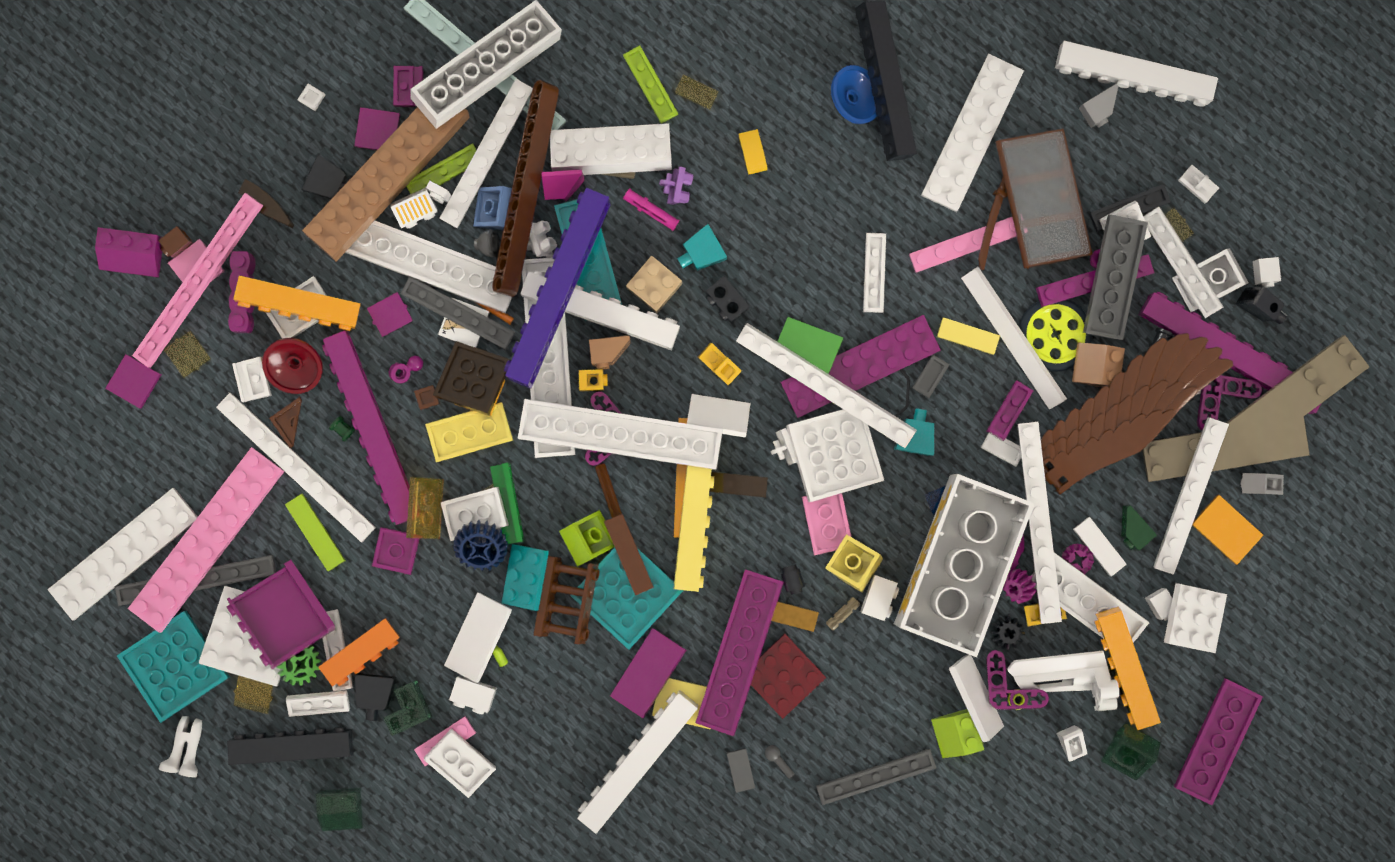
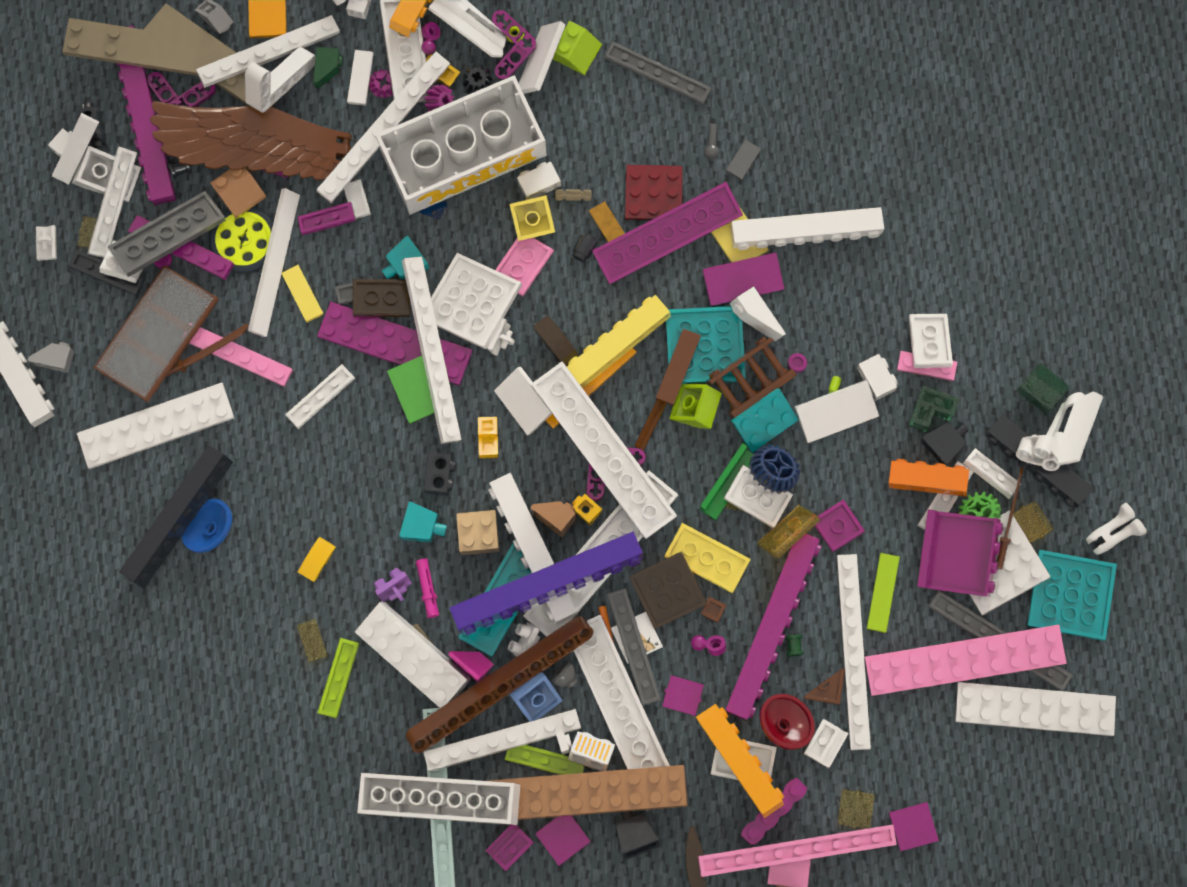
camera: 125 degrees left, 10 degrees down
none -> white tile [52,113,99,184]
none -> white beam [245,47,316,113]
none -> dark brown tile [352,279,410,317]
none -> magenta plate [421,22,441,55]
none -> white slope [730,287,786,341]
none -> magenta tile [788,353,807,373]
none -> reddish brown sword [996,467,1024,570]
none -> white panel [1016,391,1103,471]

